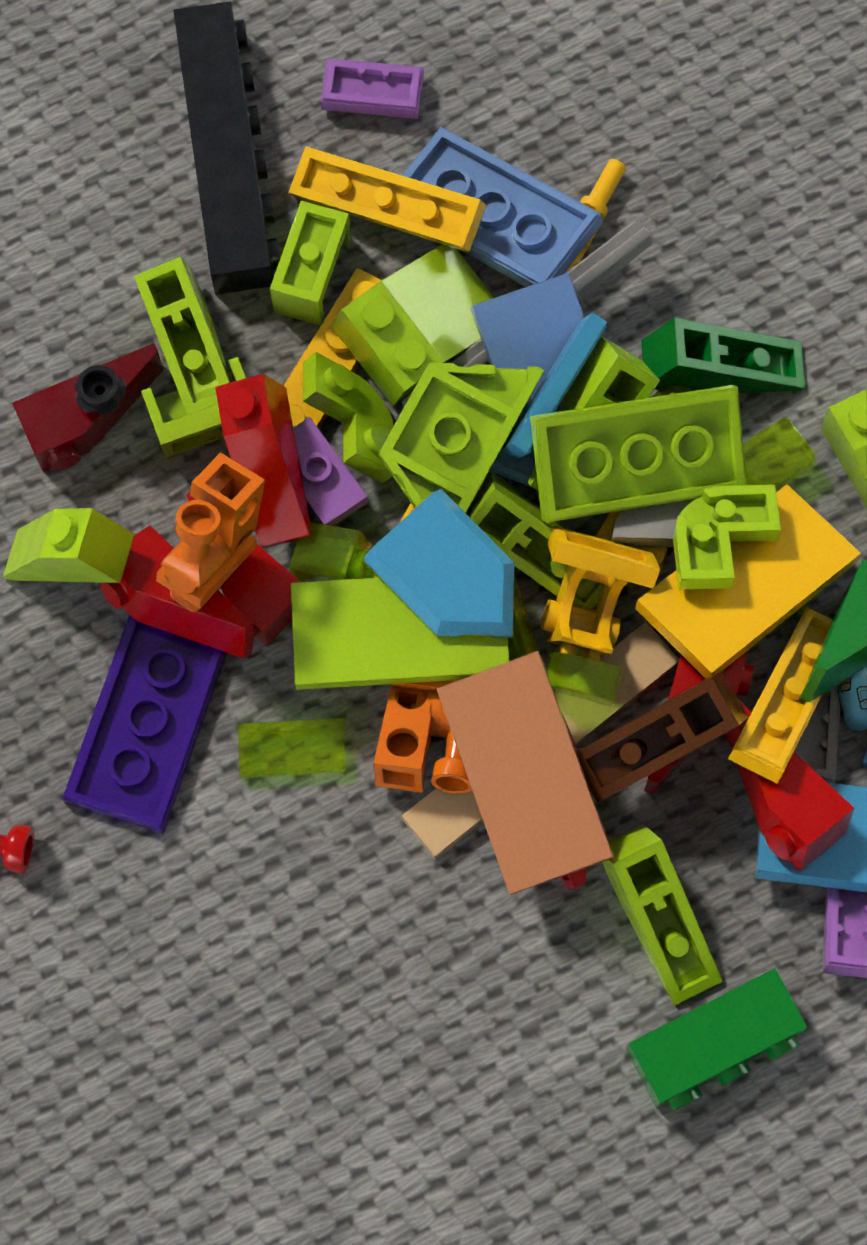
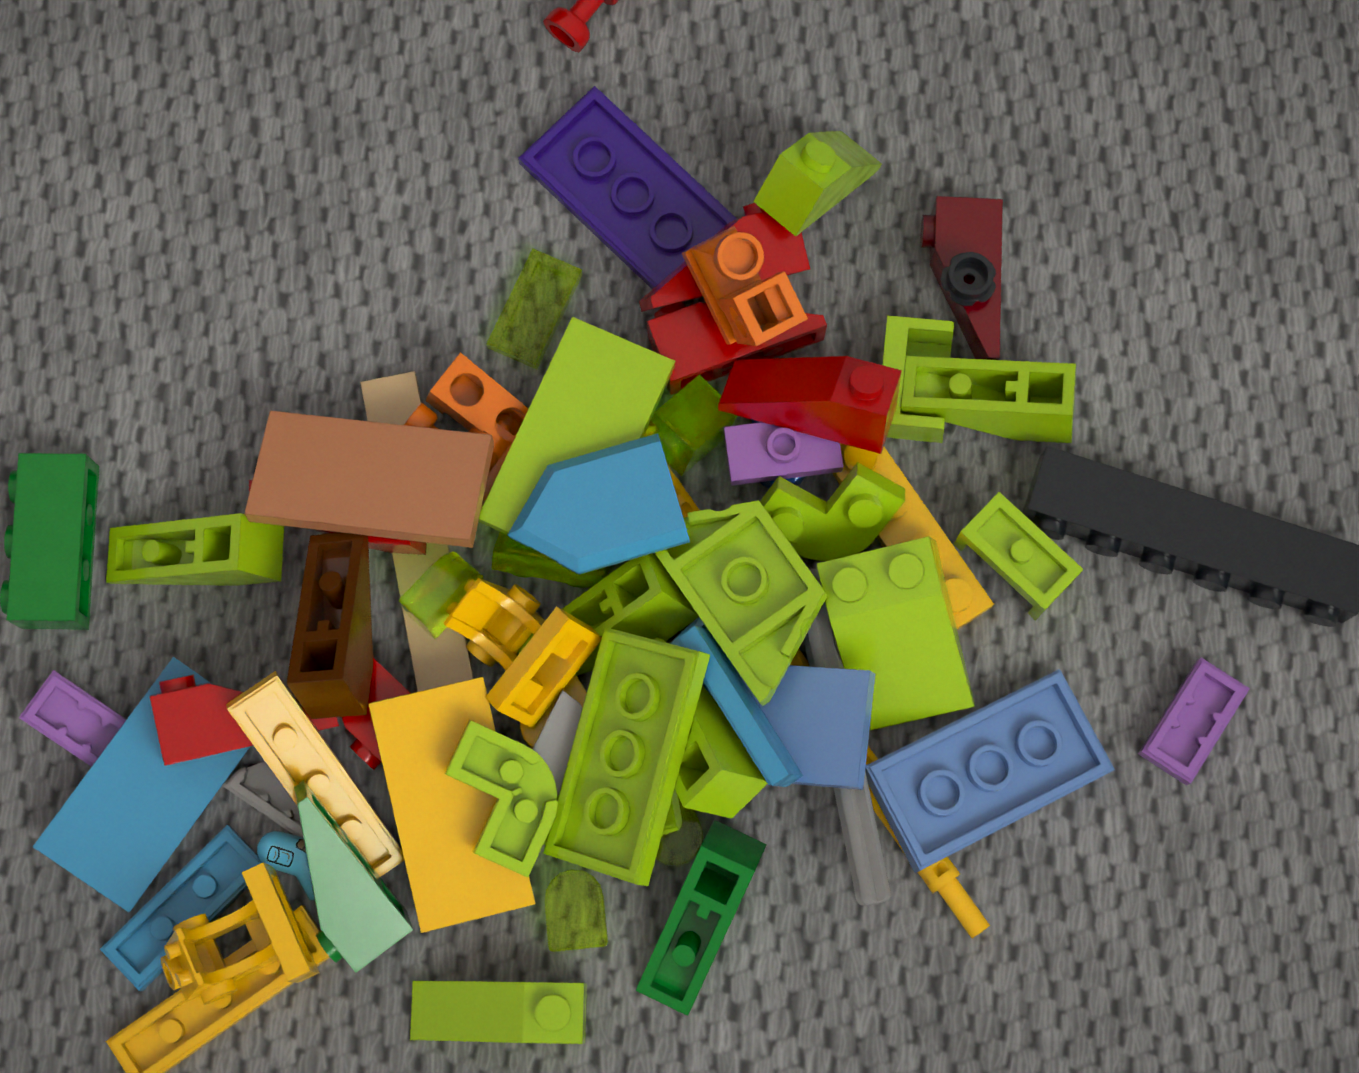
camera: 115 degrees right, 5 degrees up
yellow plate [288,146,487,252] -> none

